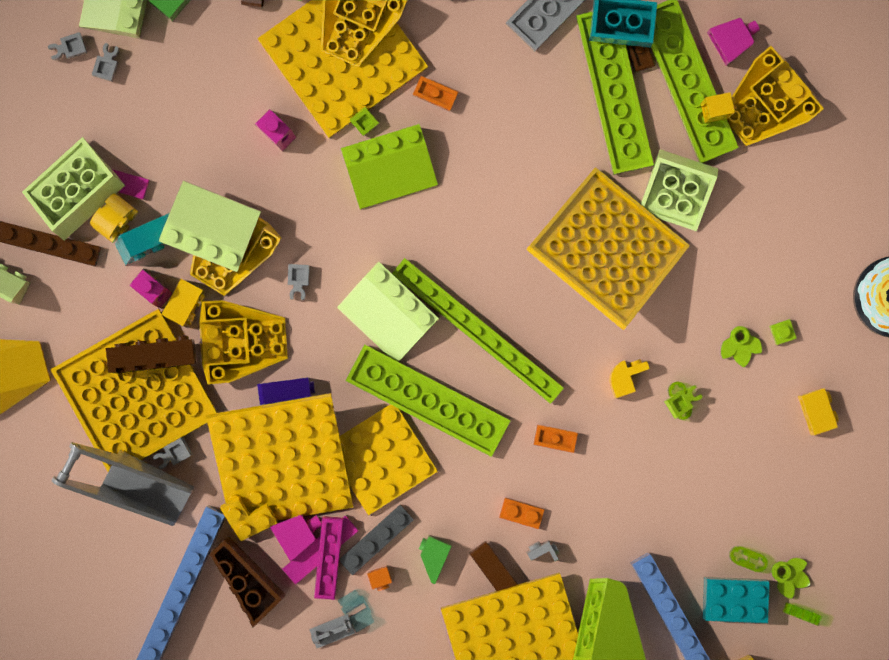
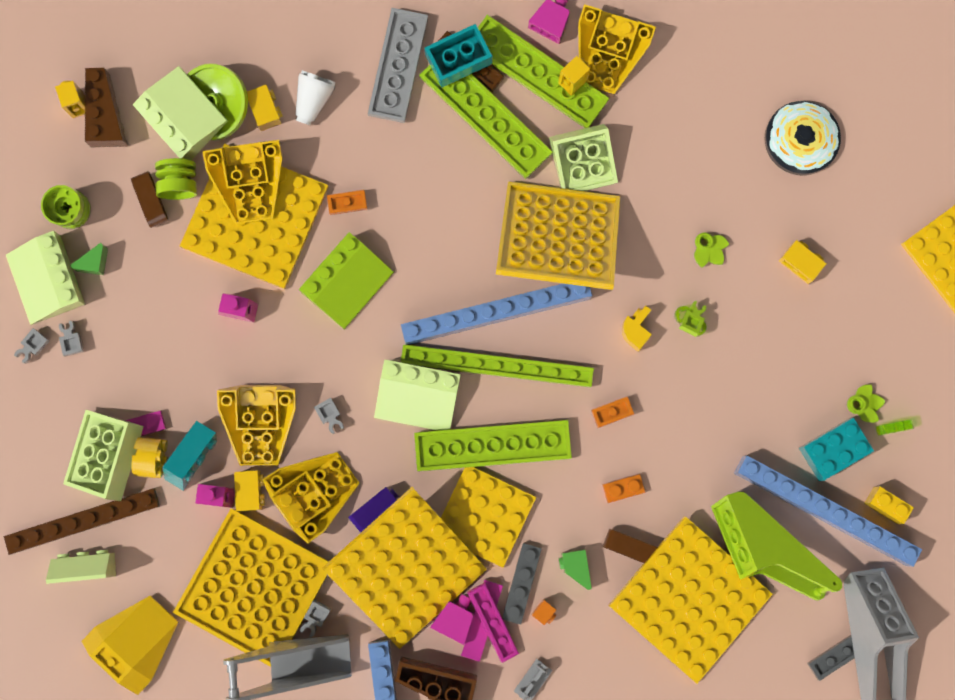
camera: 30 degrees left, 5 degrees down
reddish brown wedge [106,336,197,374] -> none
yellowish green slope [159,181,261,272] -> none
yellow plate [220,497,277,541] -> none
clear light blue piece [338,589,375,633] -> none
lime plate [350,106,379,136] -> none
light grey bracket [526,540,560,562] -> none
clear neon green beam [729,546,768,572] -> none
lime plate [769,319,797,345] -> none
none -> medium blue brick [401,283,592,345]

